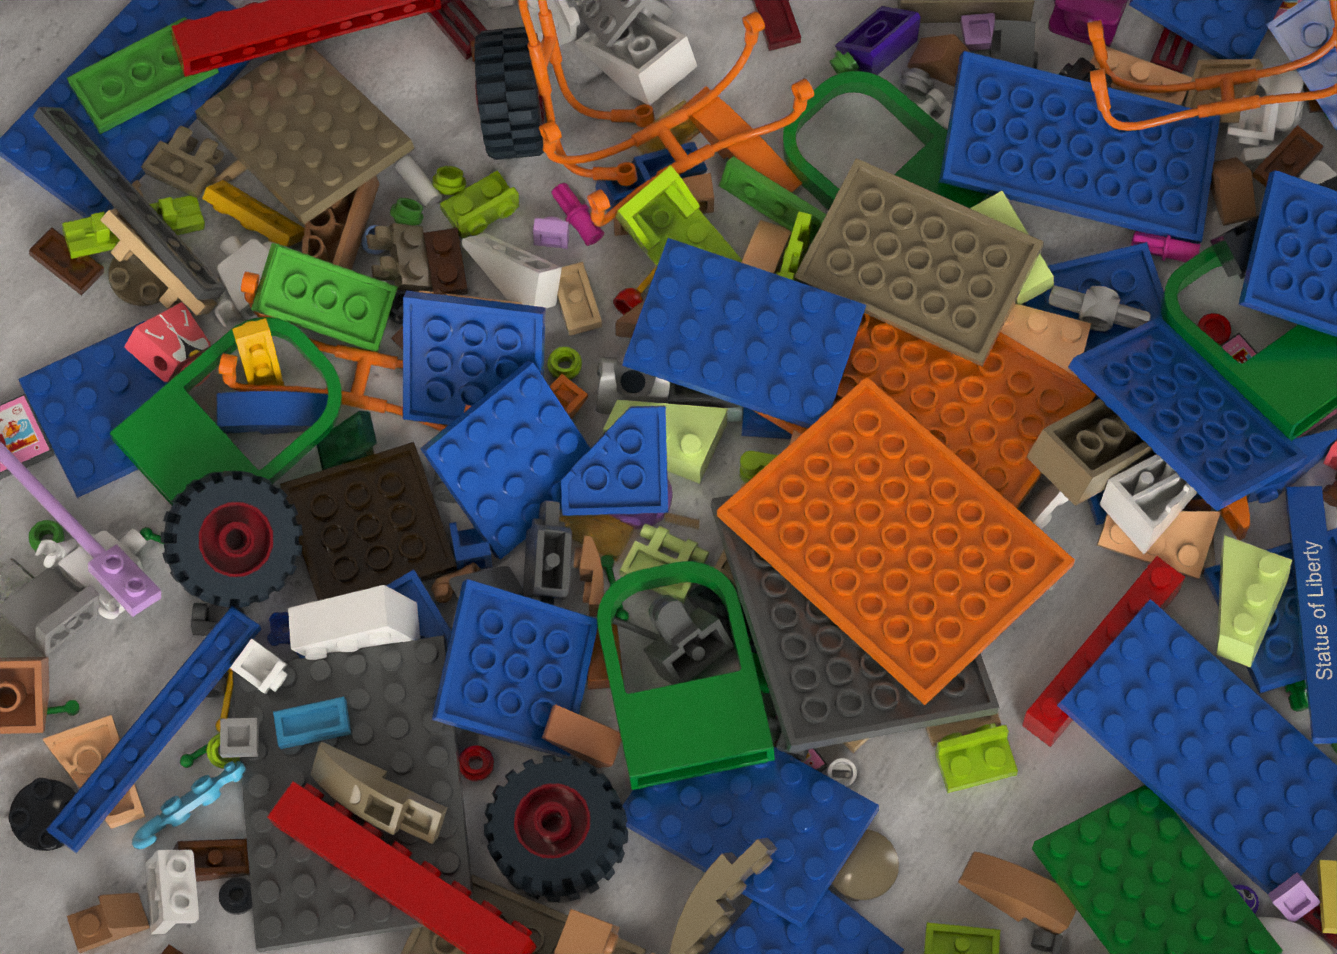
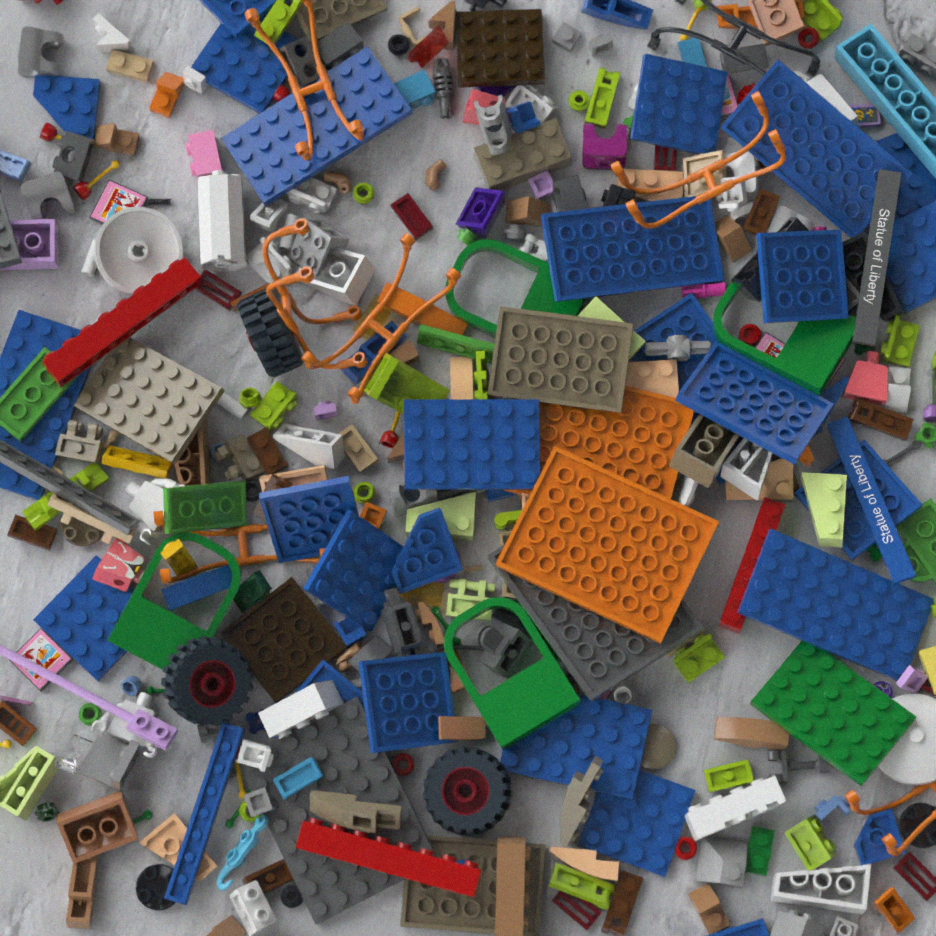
camera: 15 degrees left, 10 degrees up
bright green plate [390,198,424,225] -> none
dark pink axle [551,182,605,246] -> none
none -> medium blue hinge [121,676,141,696]

